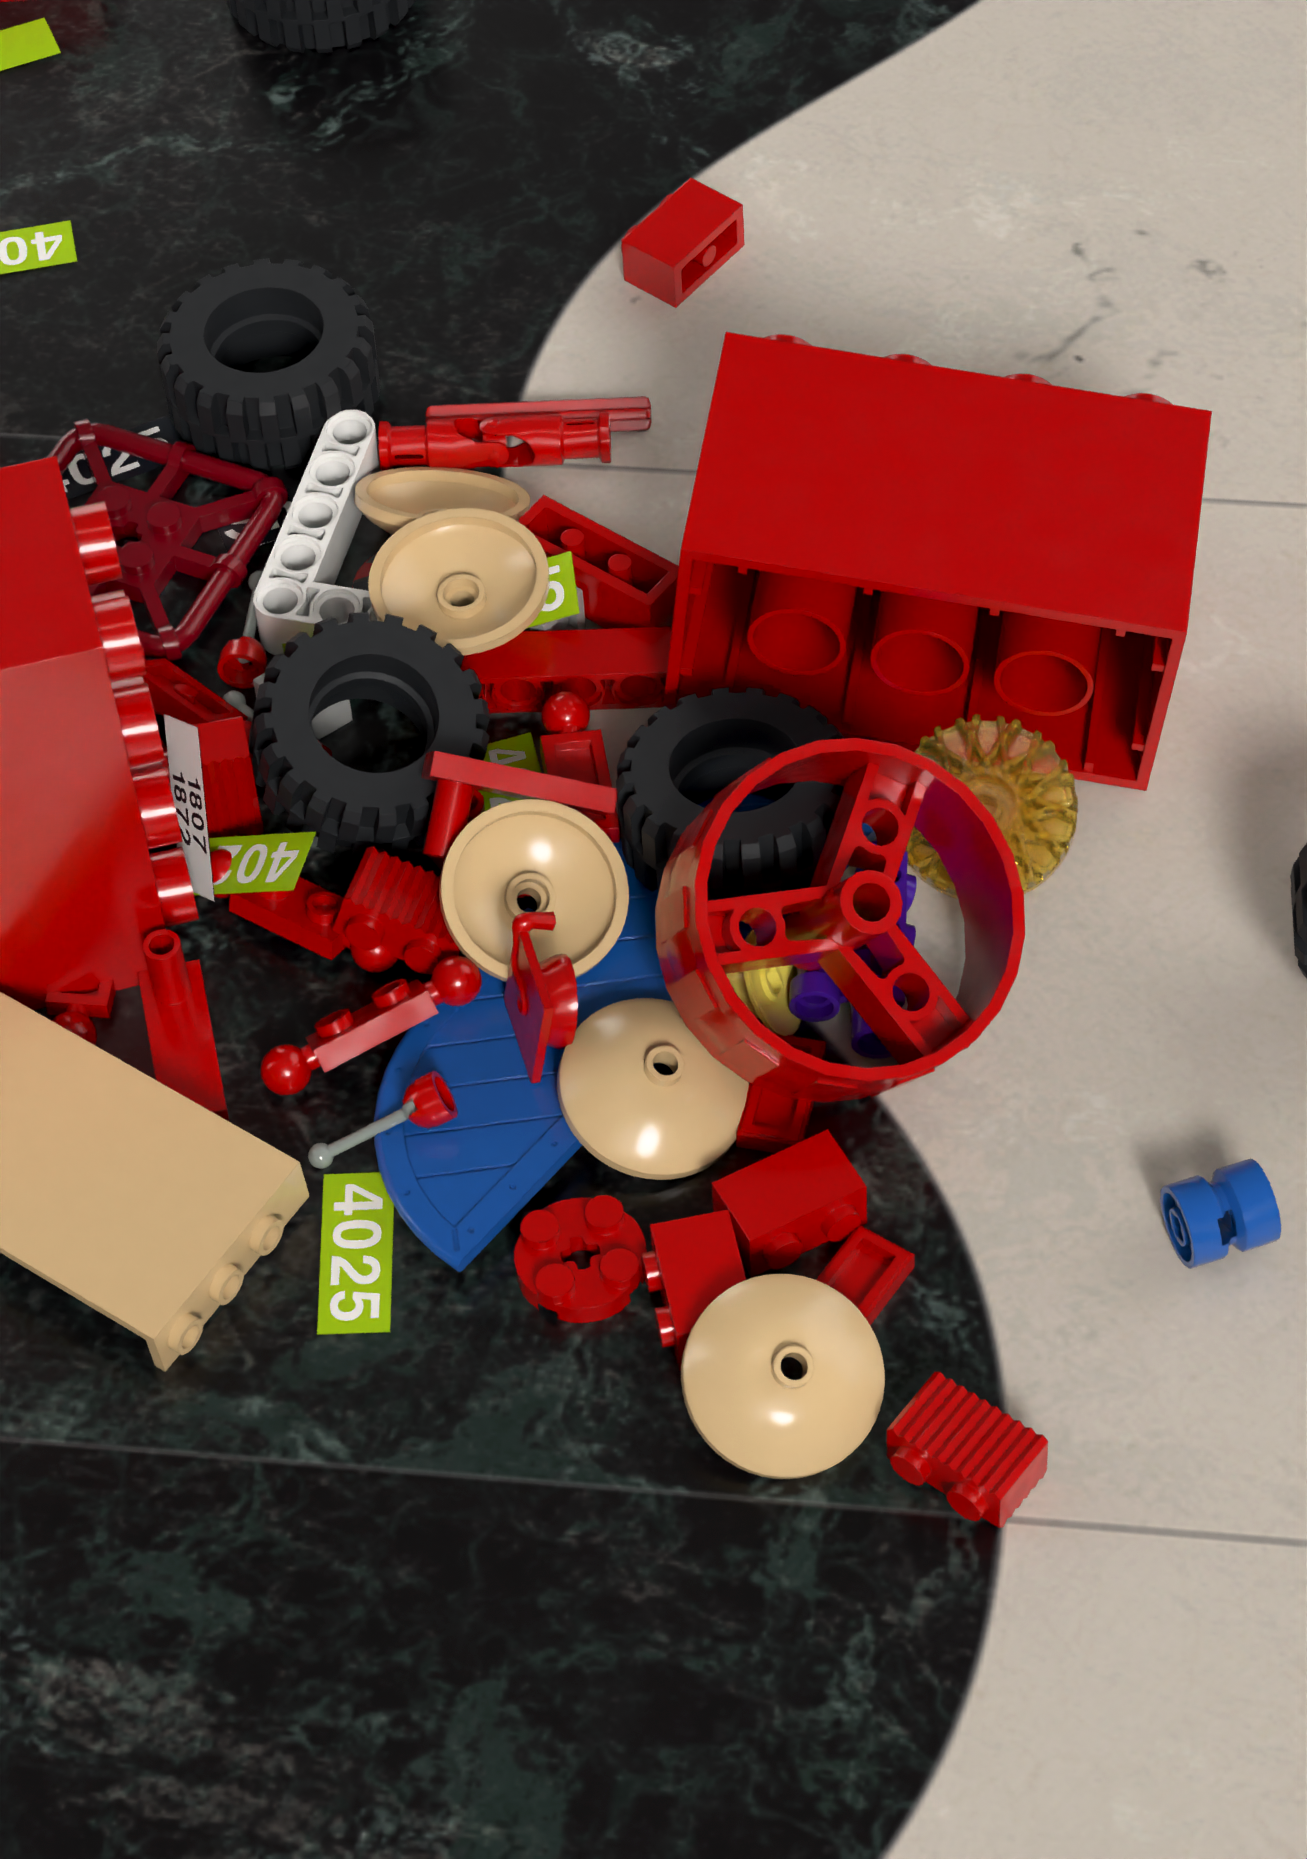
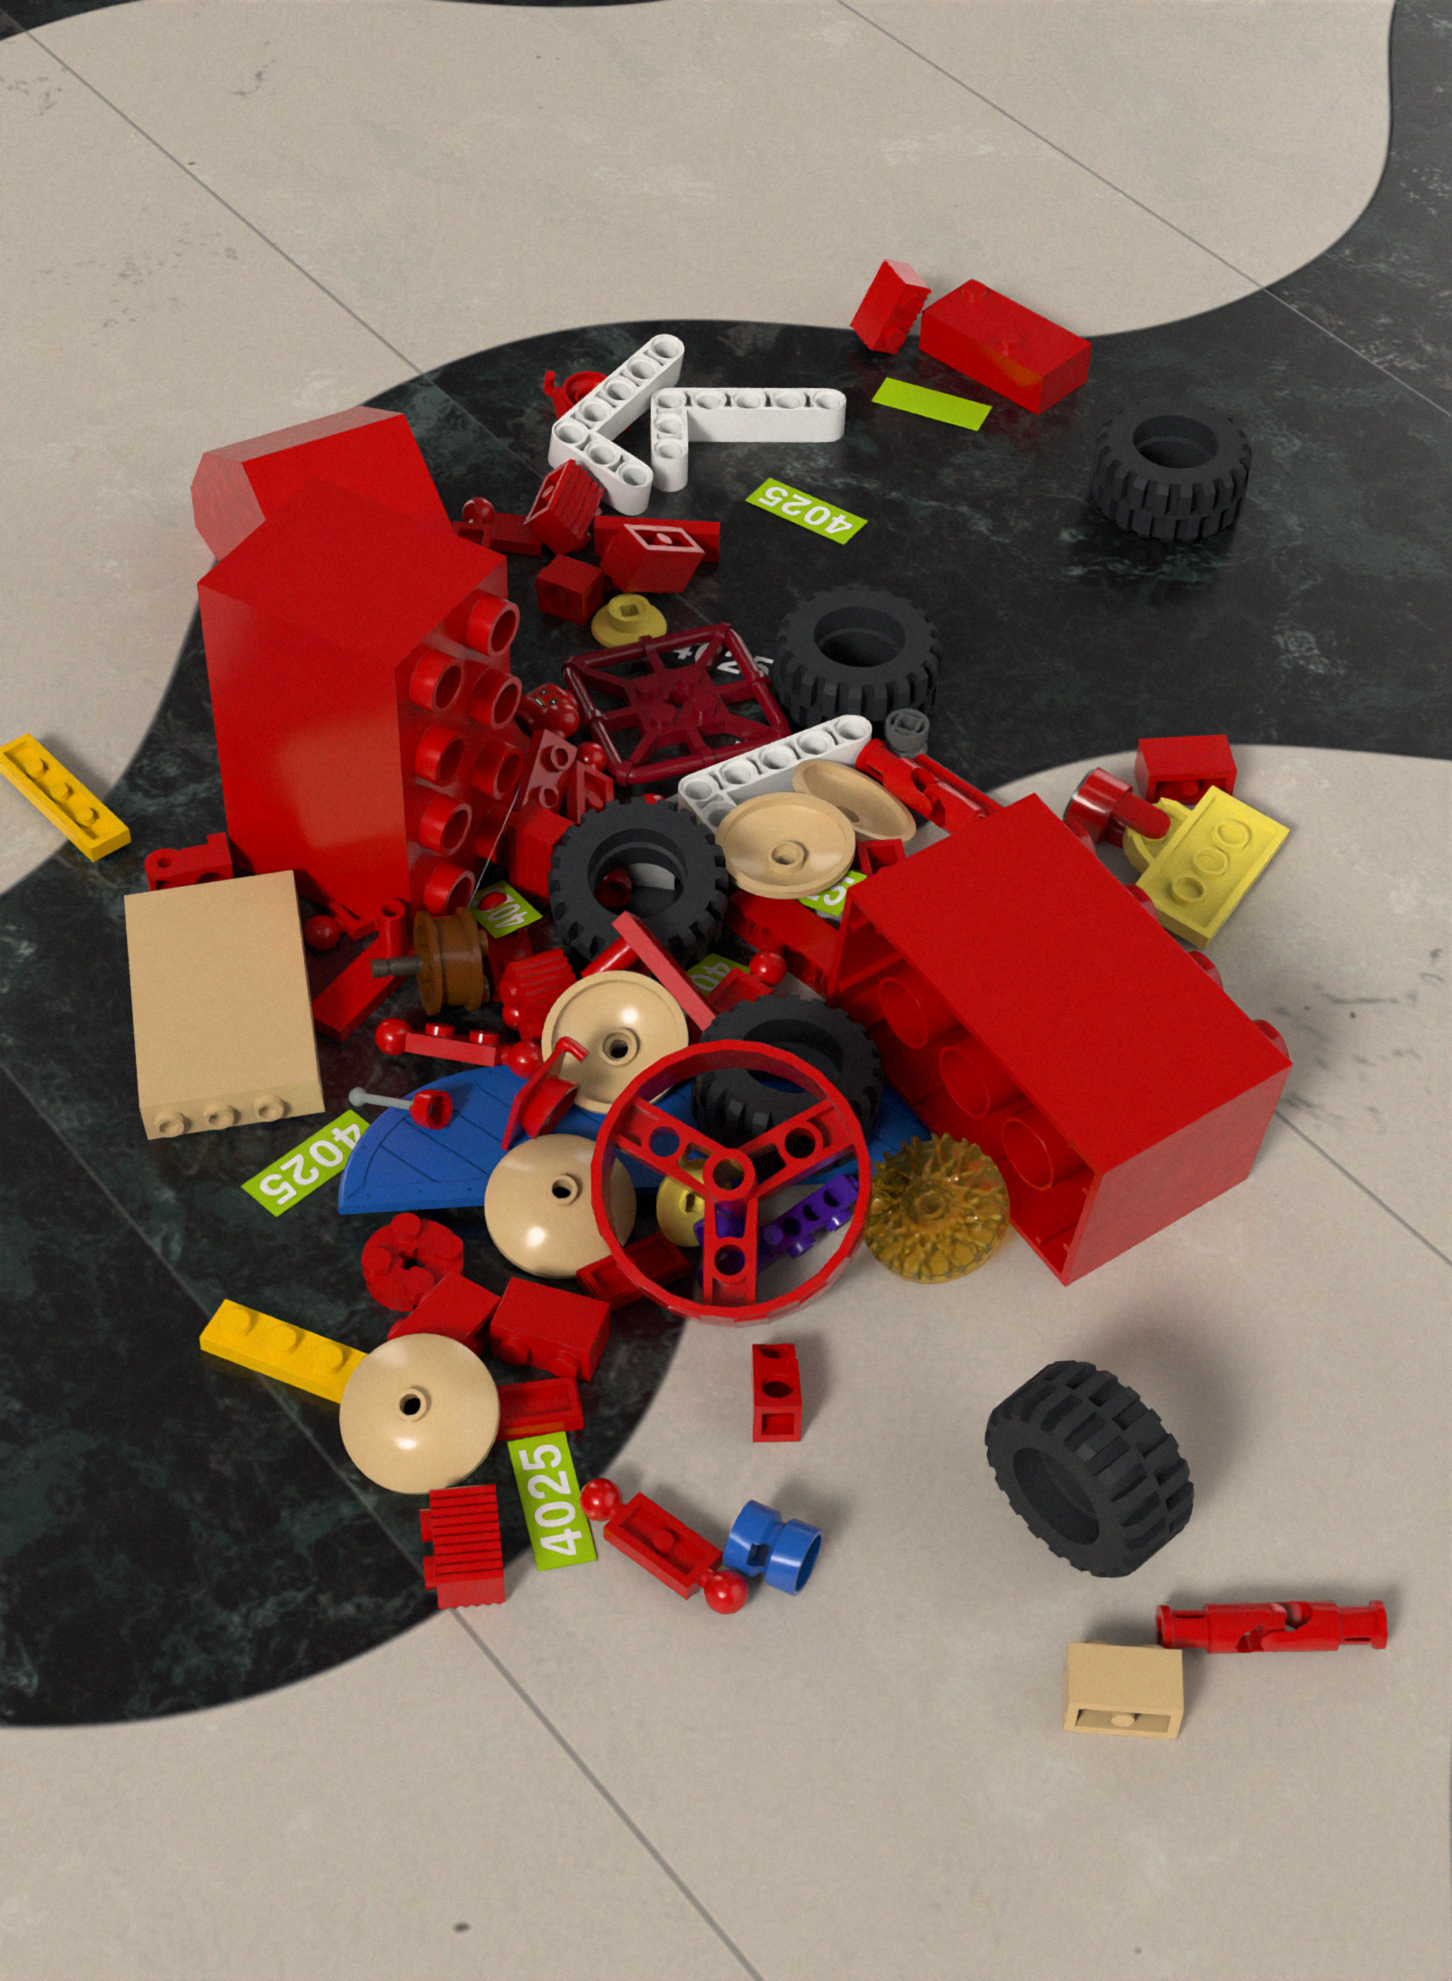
camera: 40 degrees right, 5 degrees down
none -> yellow plate [199,1299,368,1404]
none -> reddish brown wheel [370,906,490,1016]
none -> lime sticker [507,1431,597,1572]
none -> red plate [579,1478,749,1615]
none -> red leg [751,1343,802,1443]
none -> dark grey wheel [884,708,930,760]
none -> light yellow plate [1063,767,1290,950]

